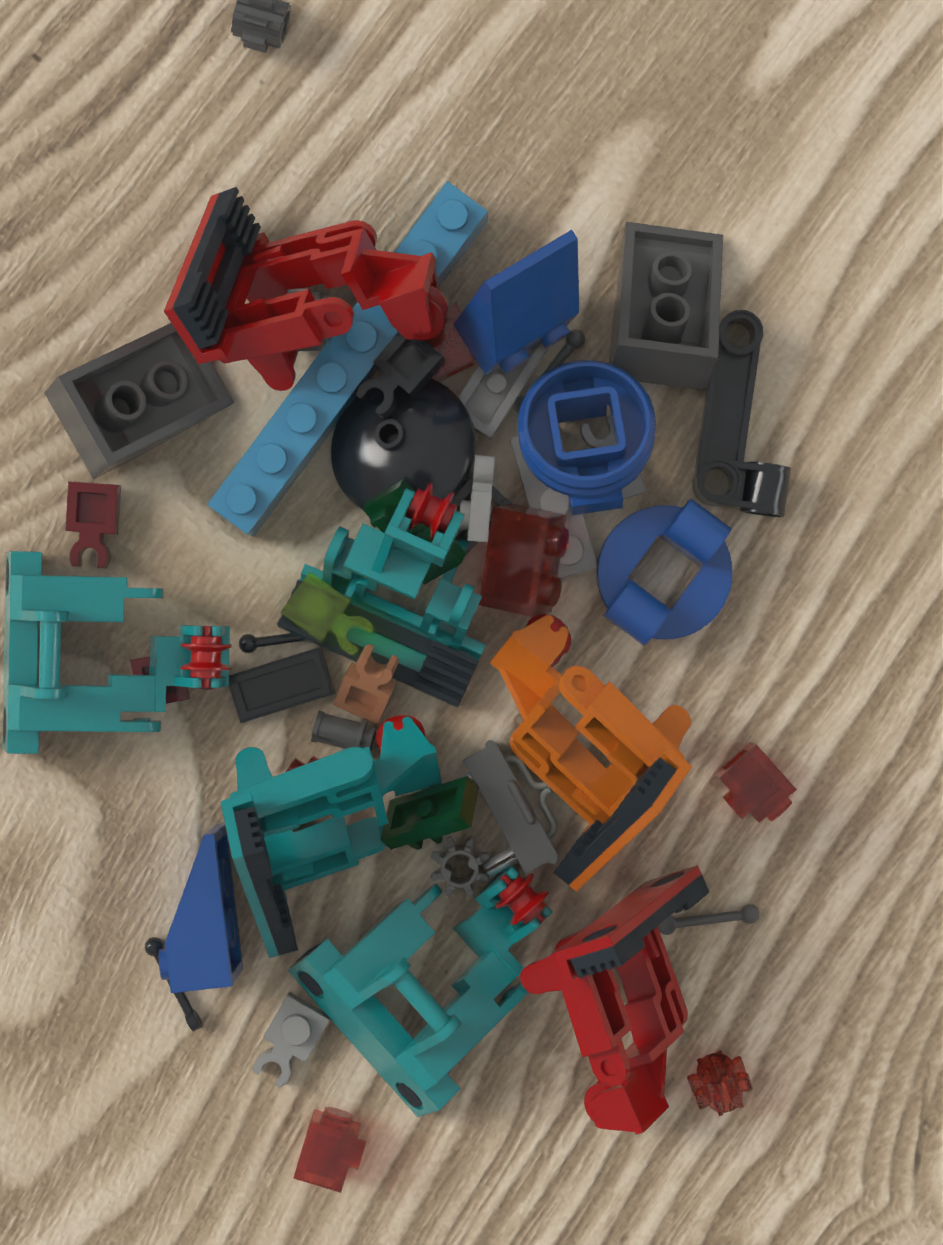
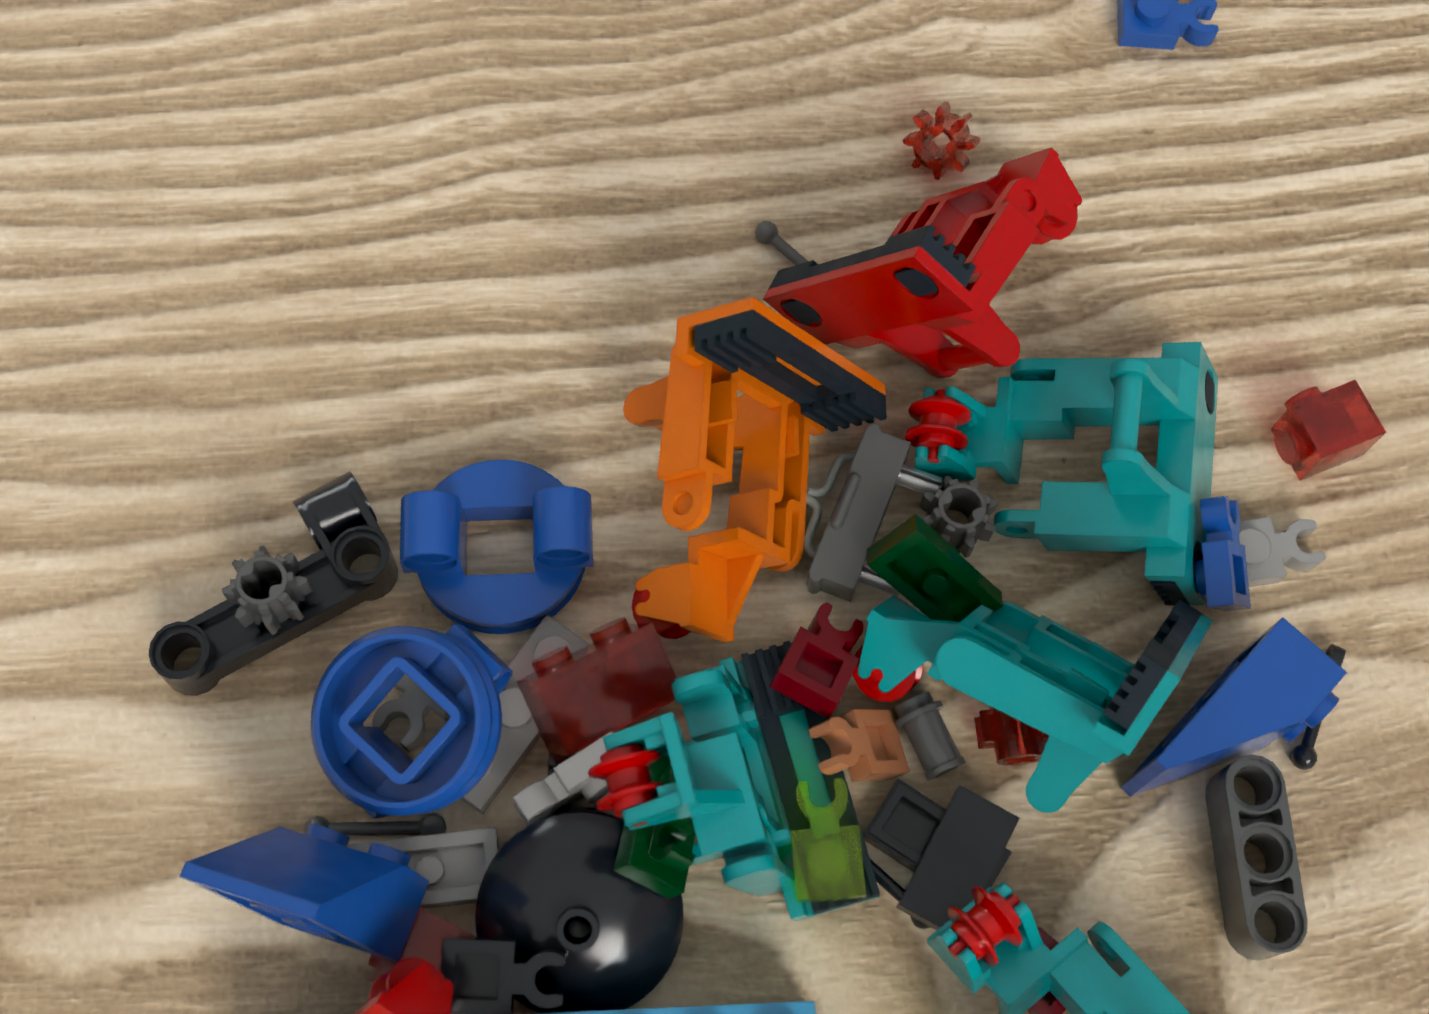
camera: 140 degrees left, 20 degrees down
dark grey slope [609,222,723,391] -> none
clear red brick [714,742,797,823] -> none
none -> dark grey gear [222,546,313,635]
none -> dark red plate [769,602,864,719]
none -> black tile [896,785,1020,930]
none -> blue plate [1195,496,1251,611]
none -> dark grey beam [1205,754,1308,961]

